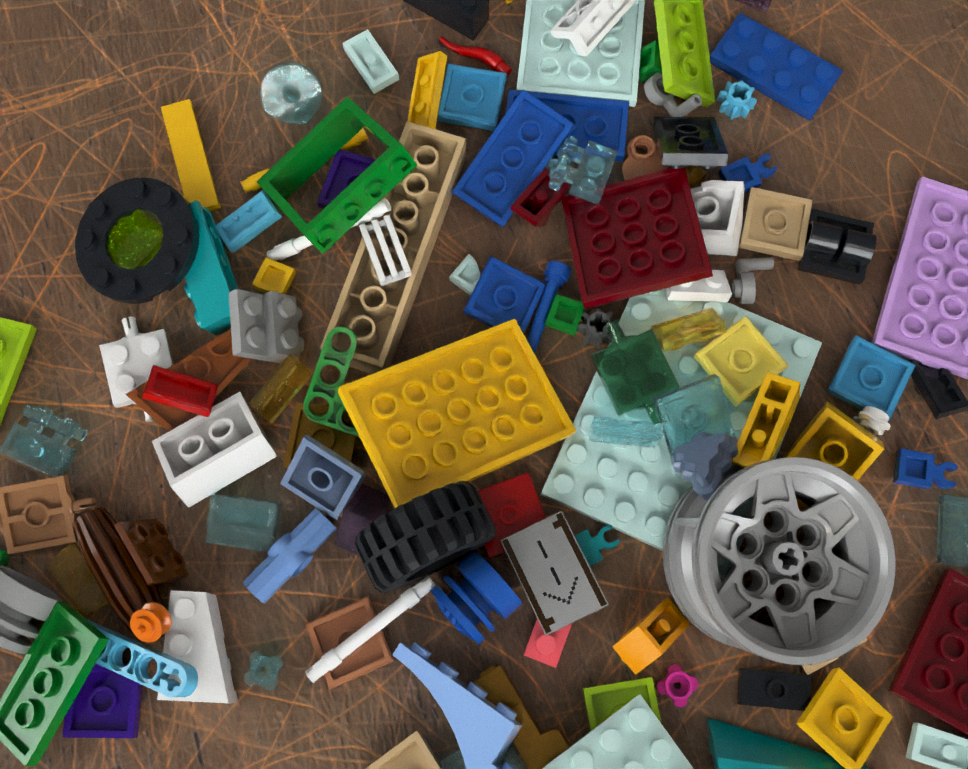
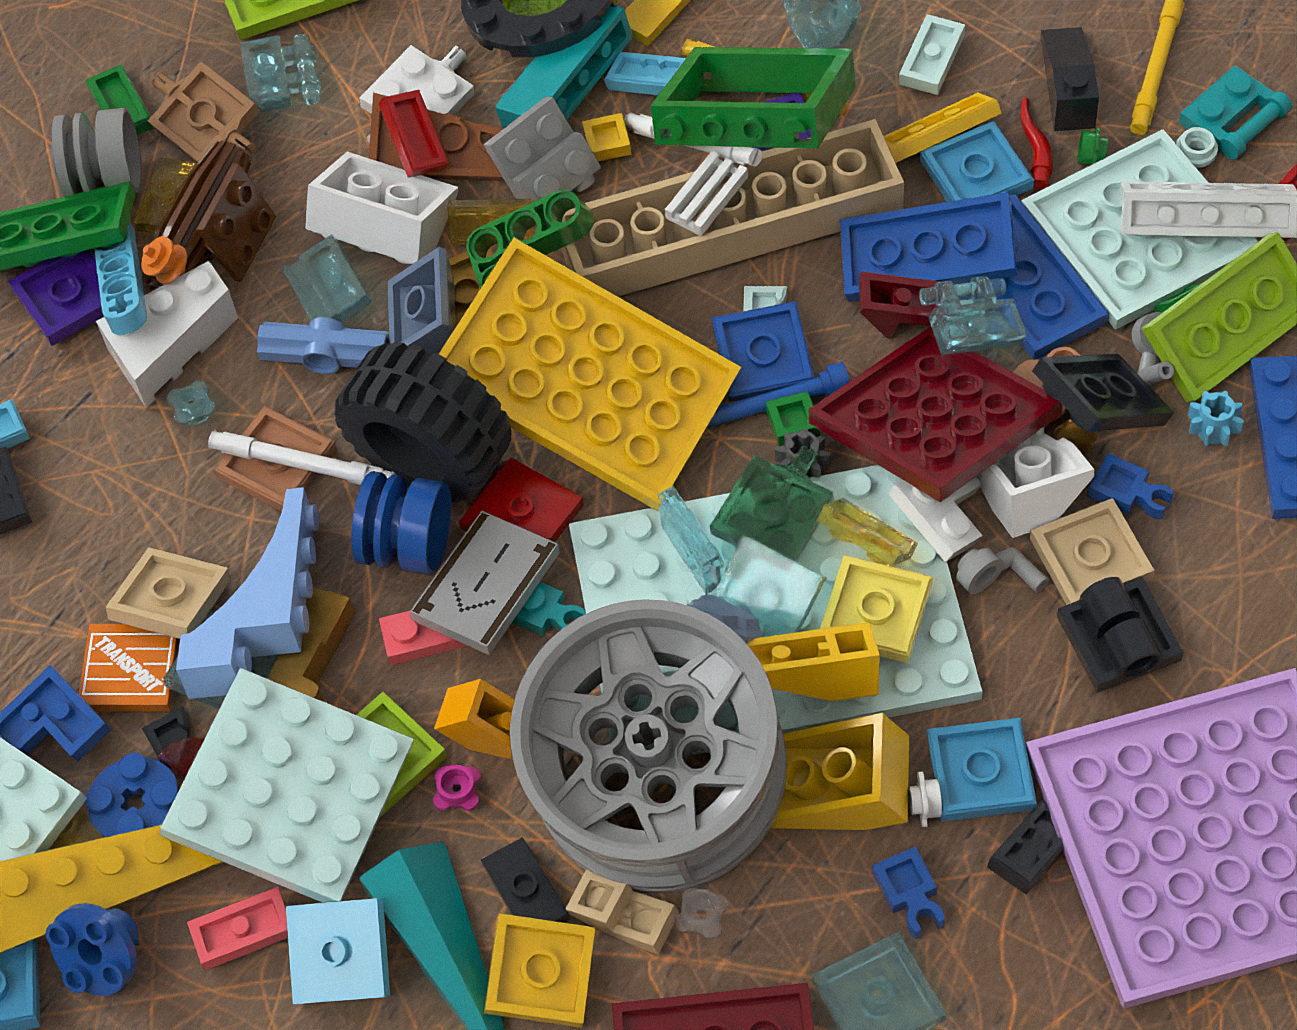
camera: 60 degrees right, 15 degrees down
none -> green plate [1077,128,1108,166]

